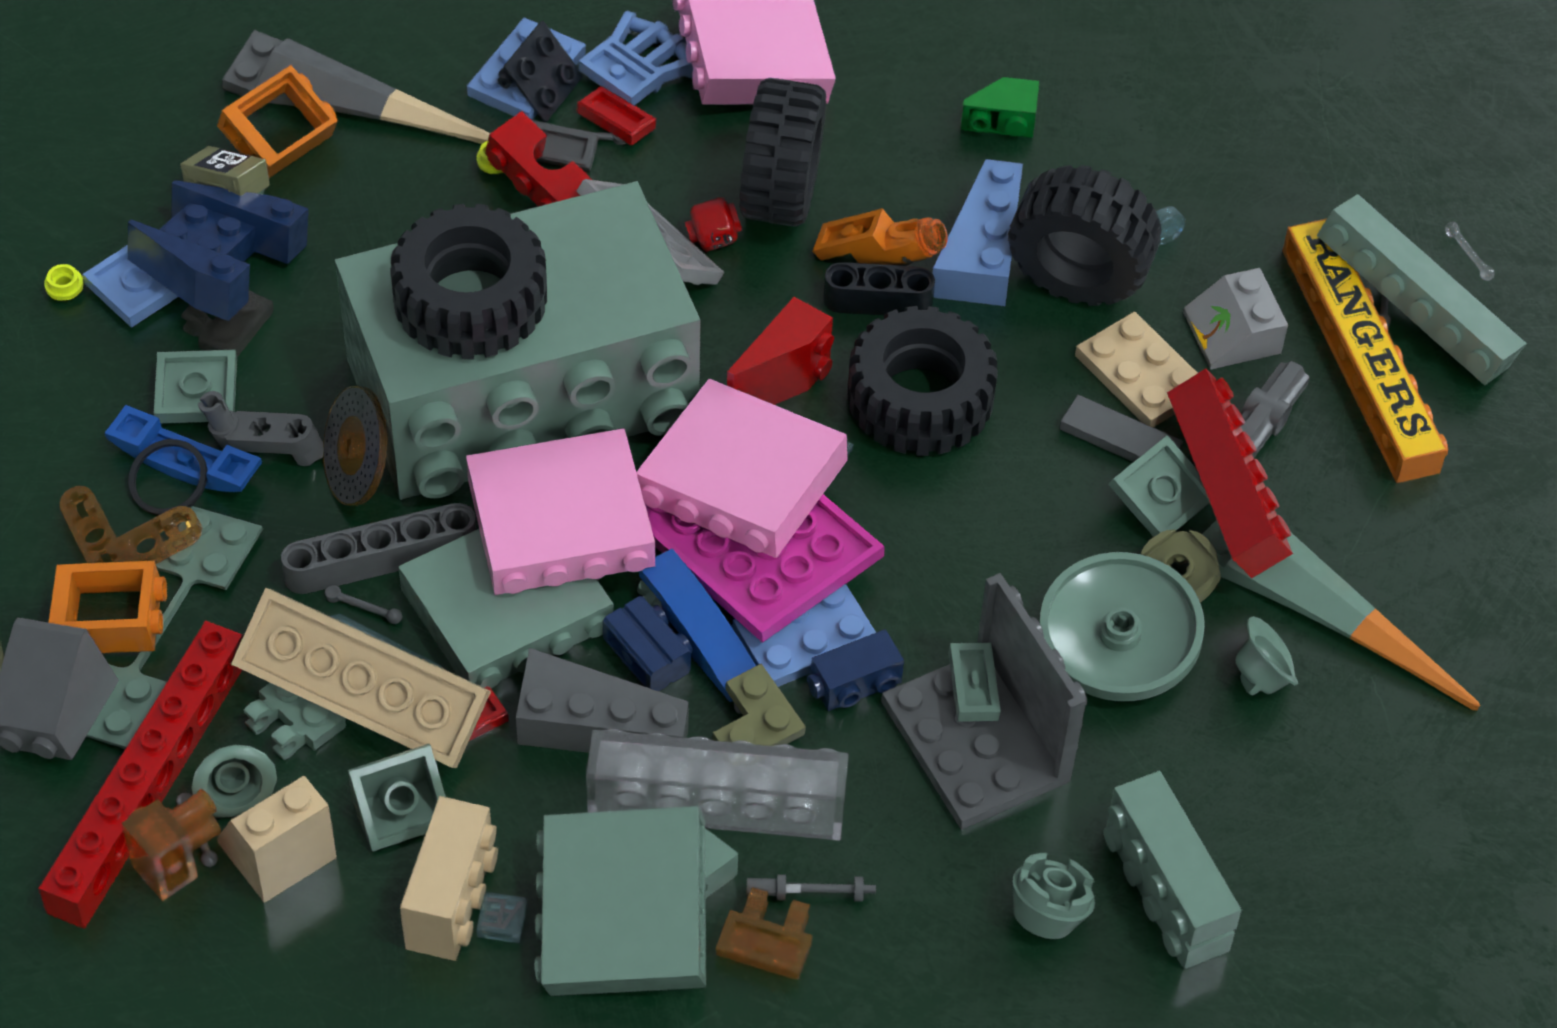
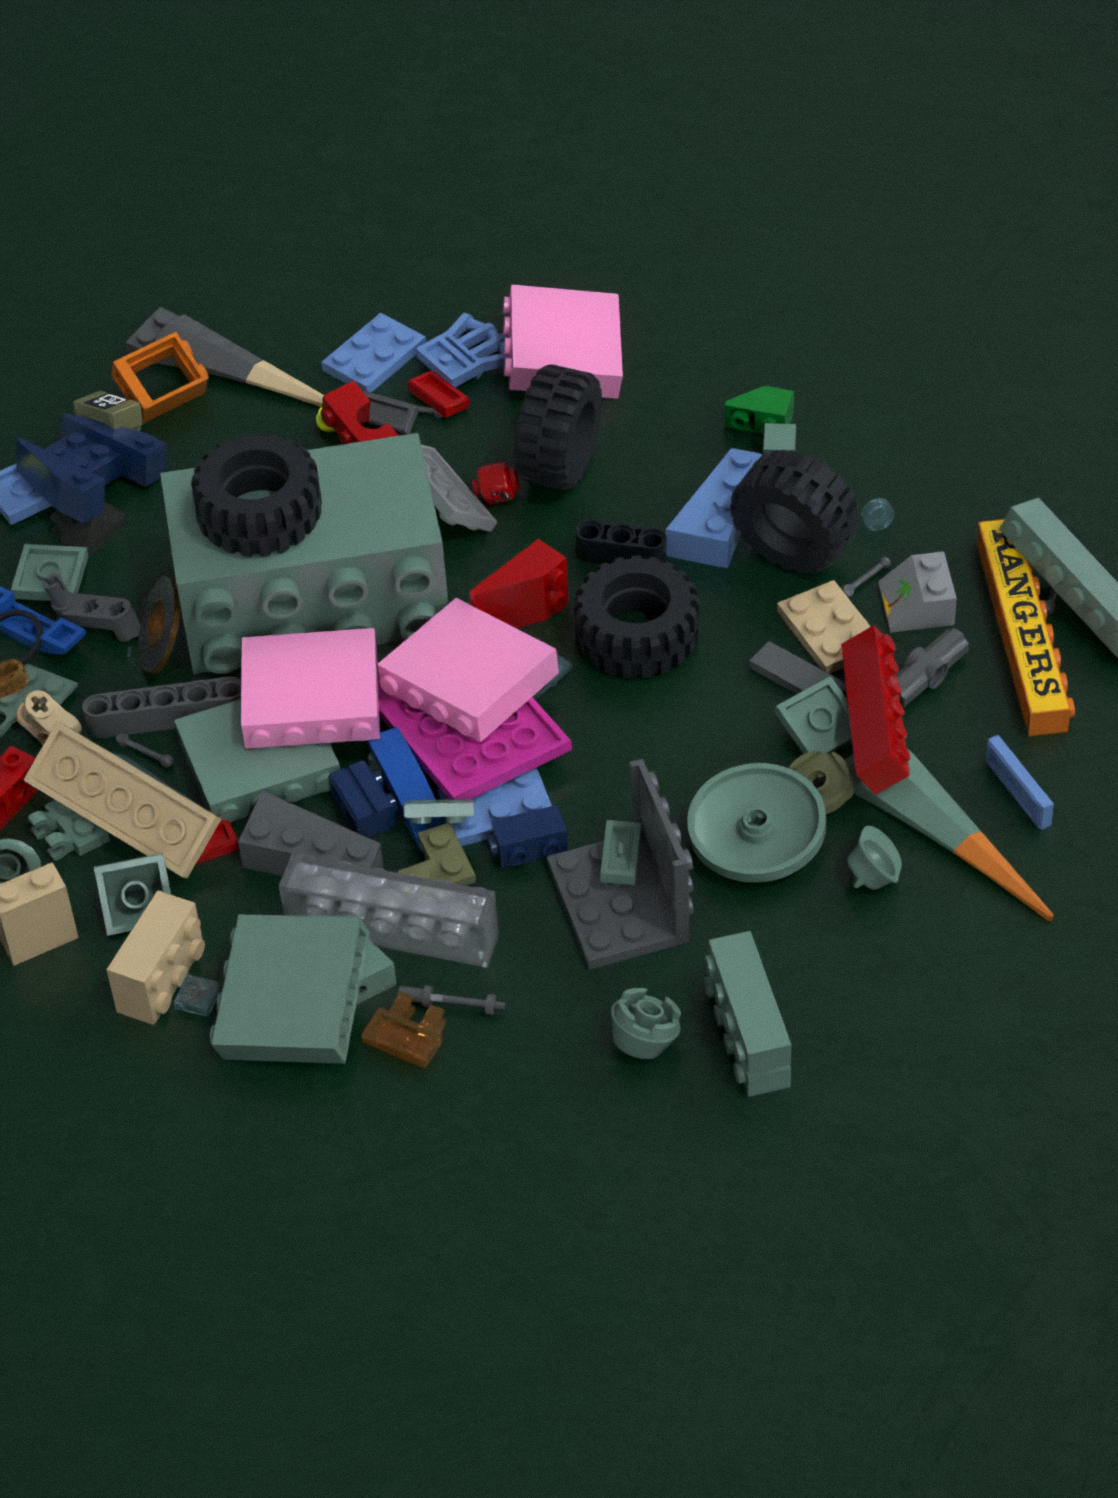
camera: 15 degrees right, 5 degrees down
black hinge [497,20,584,123] -> none
orange plate [813,208,948,266] -> none
none -> tan piece [16,690,82,746]
none -> sand green plate [403,799,474,824]
none -> sand green brick [763,423,796,455]
none -> dark grey hinge [841,557,891,597]
none -> medium blue tile [986,735,1054,830]

